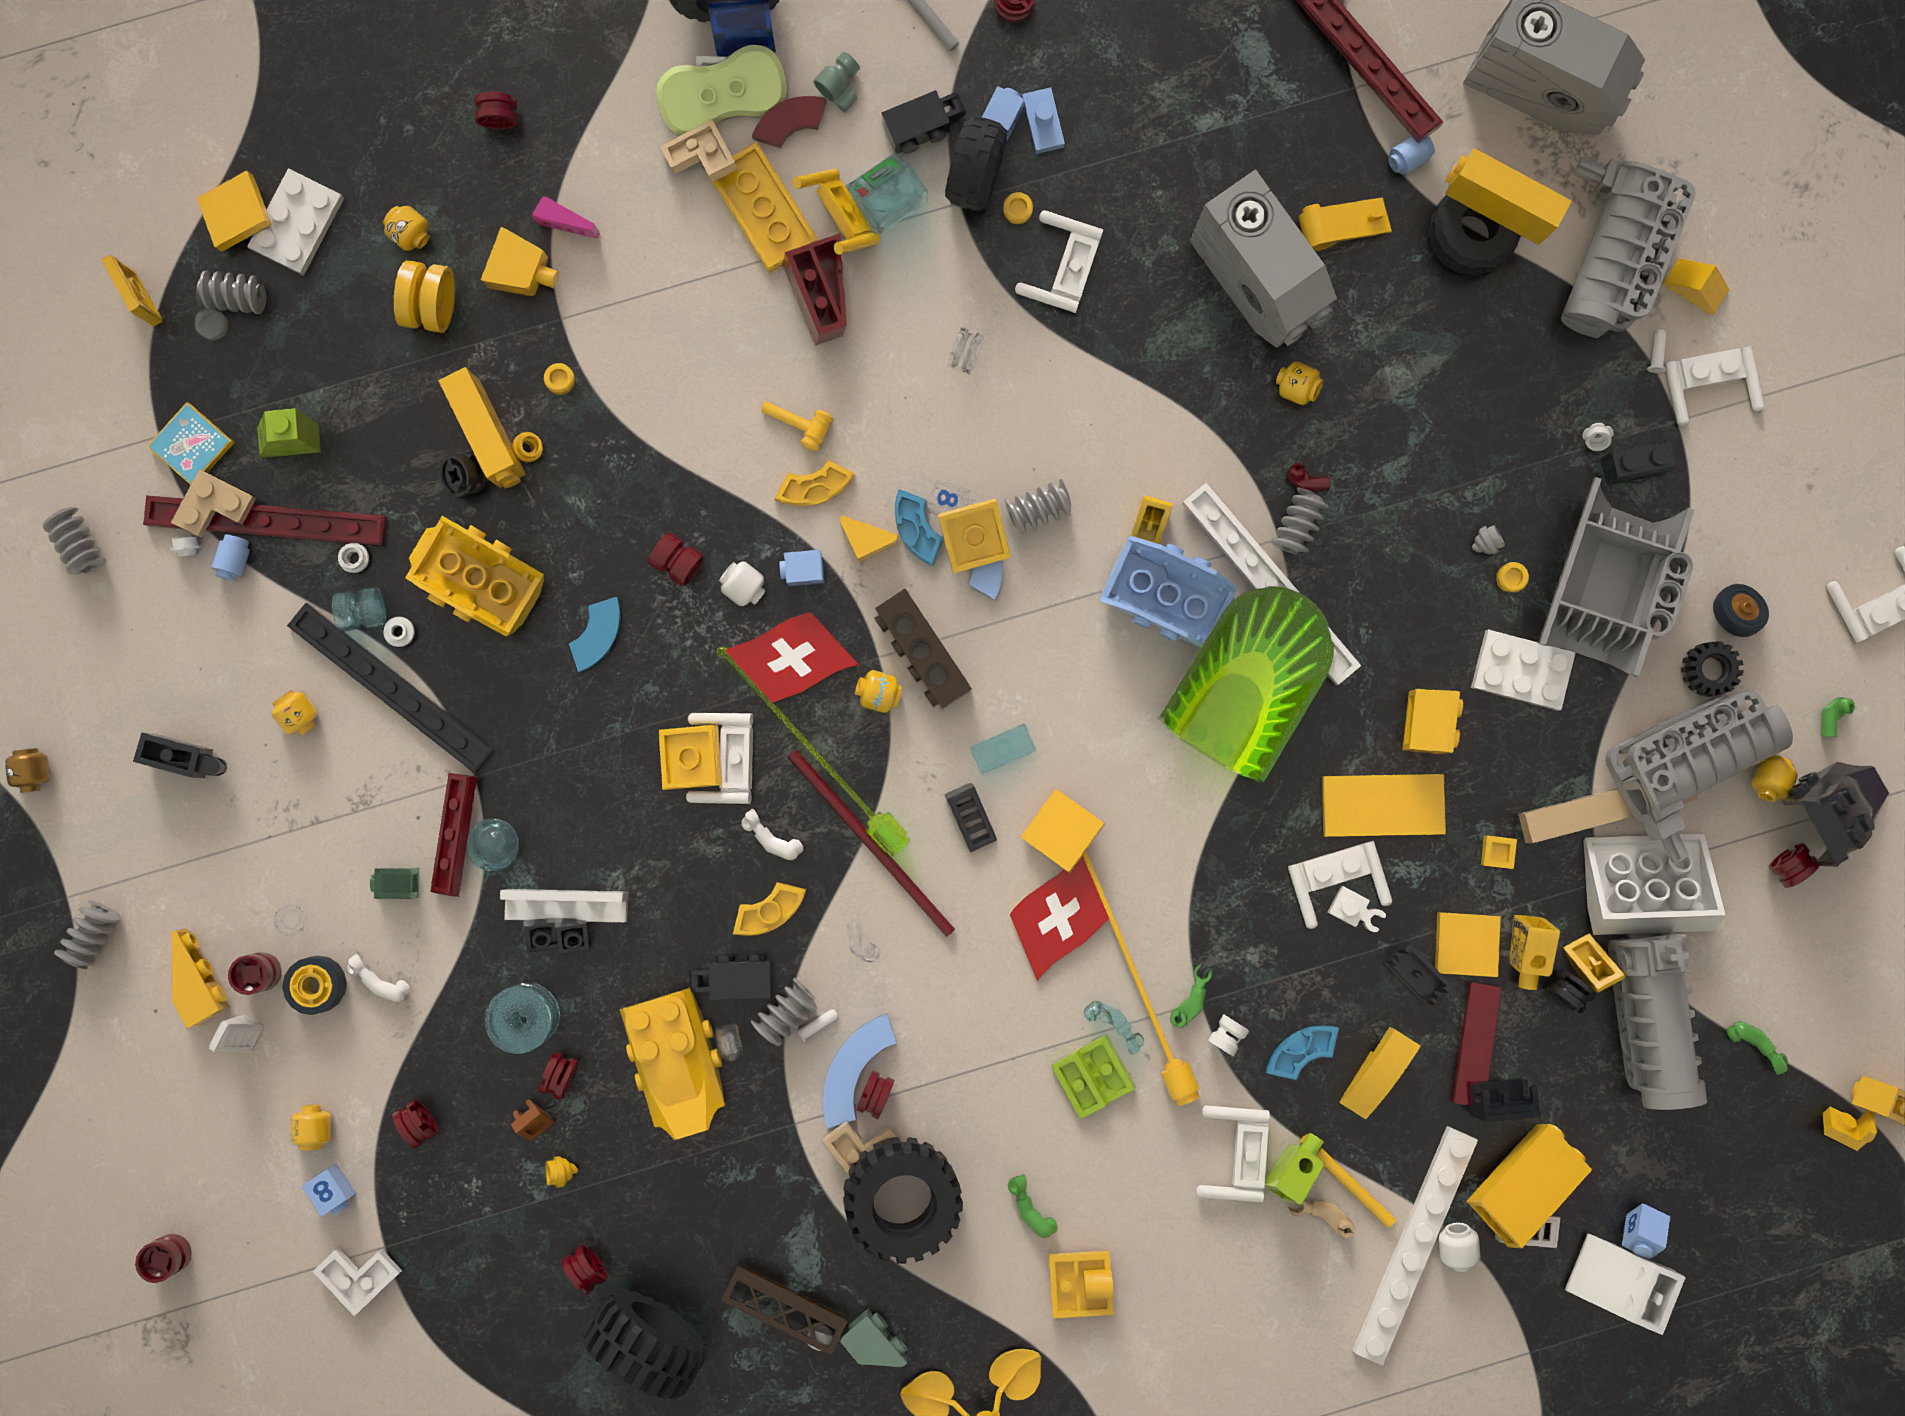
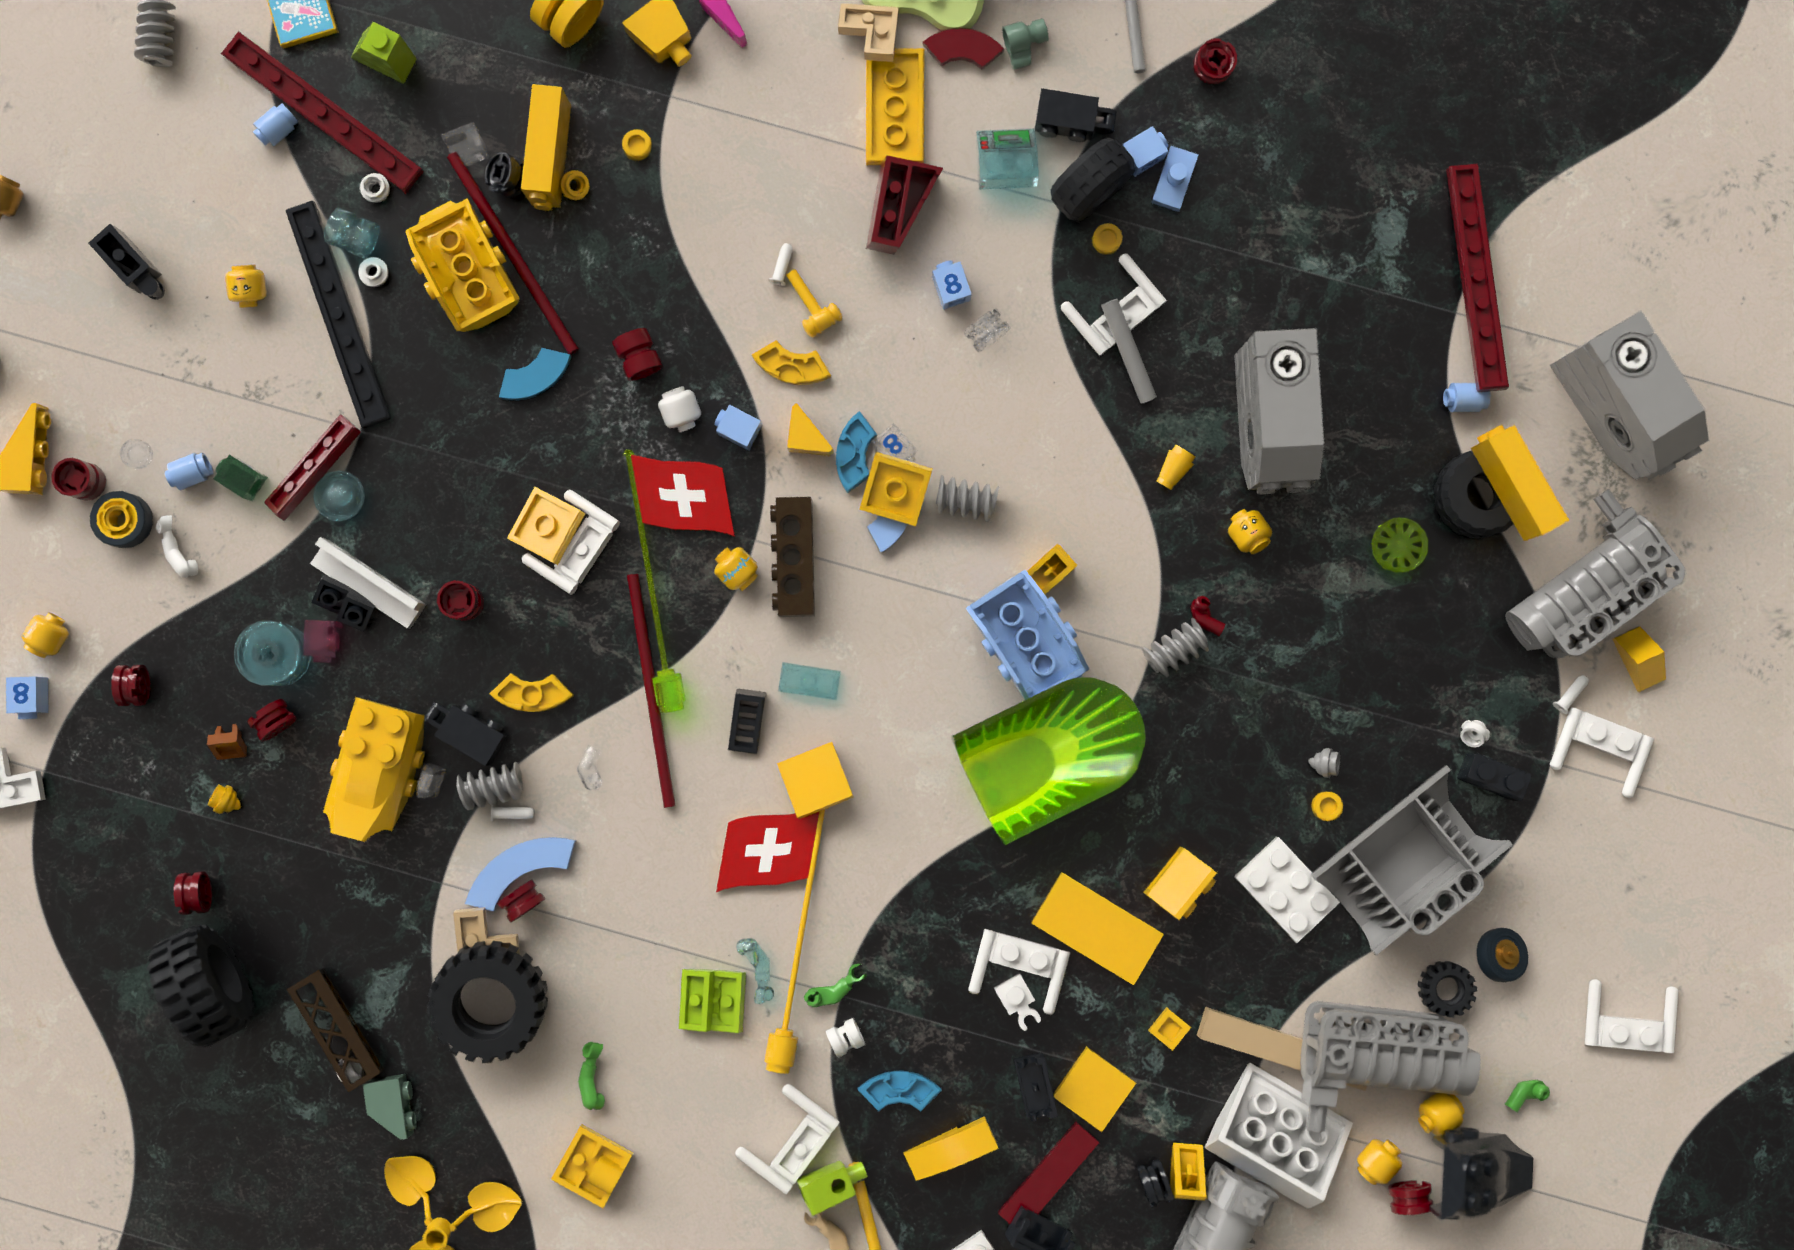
camera: 35 degrees right, 0 degrees up
white plate [170,535,202,556] -> none
tan plate [171,469,256,538] -> none
white slope [209,1015,264,1052] -> none
white arm [742,809,803,860] -> none
yellow plate [792,168,881,254] -> none
white plate [1182,483,1361,686] -> none
yellow door [1298,197,1392,252] -> none
yellow torso [1510,915,1560,990] -> none
none -> light blue brick [165,453,213,491]
none -> clear pink brick [303,620,343,663]
none -> dark red wheel [437,580,484,621]
none -> clear panel [441,122,489,166]
none -> dark red piece [447,152,579,355]
none -> white piece [769,243,793,286]
none -> light blue brick [932,260,972,310]
none -> light grey piece [1101,299,1157,403]
none -> yellow cone [1157,445,1196,490]
none -> yellow head [1357,1139,1403,1185]
none -> clear neon green wheel [1372,517,1428,573]

